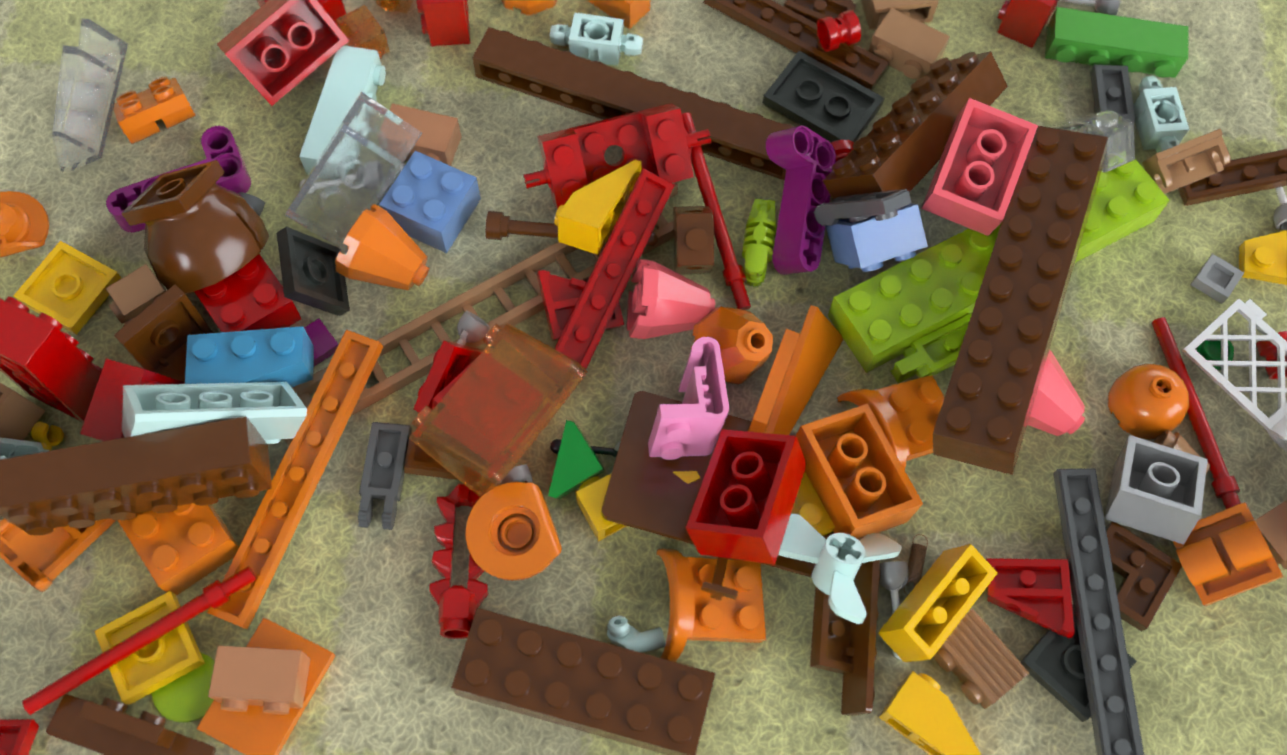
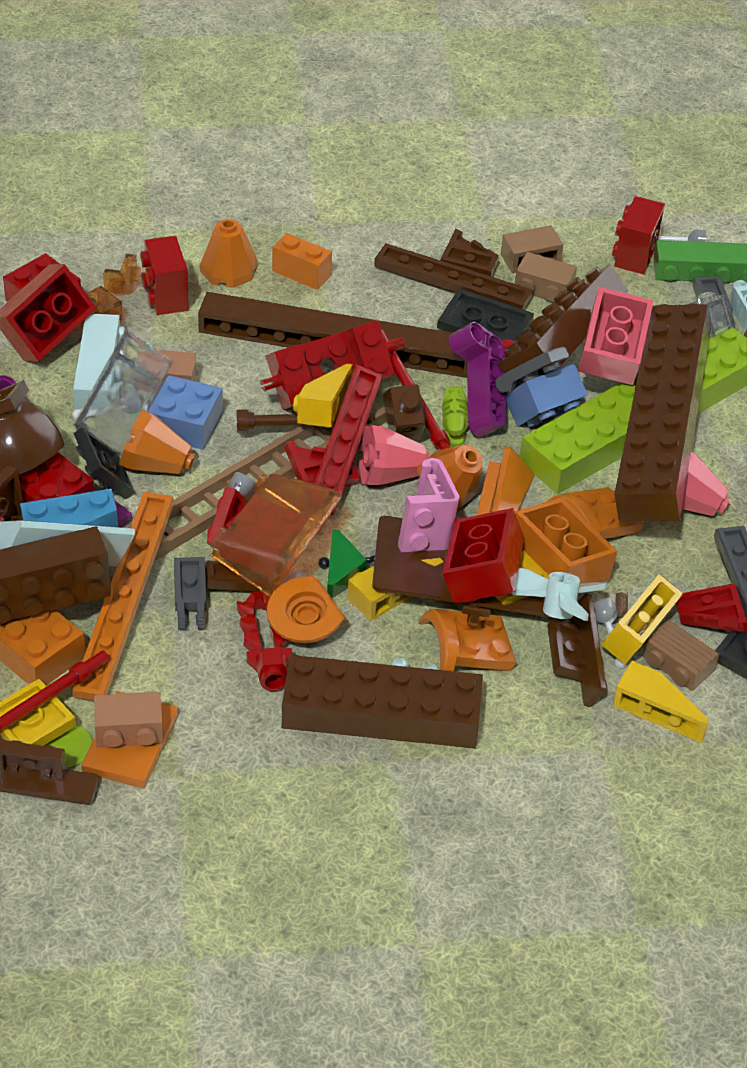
camera: 10 degrees left, 20 degrees down
light aqua piece [550,13,643,66] -> none
red wheel [817,10,861,52] -> none
lime hinge [890,313,972,383] -> none

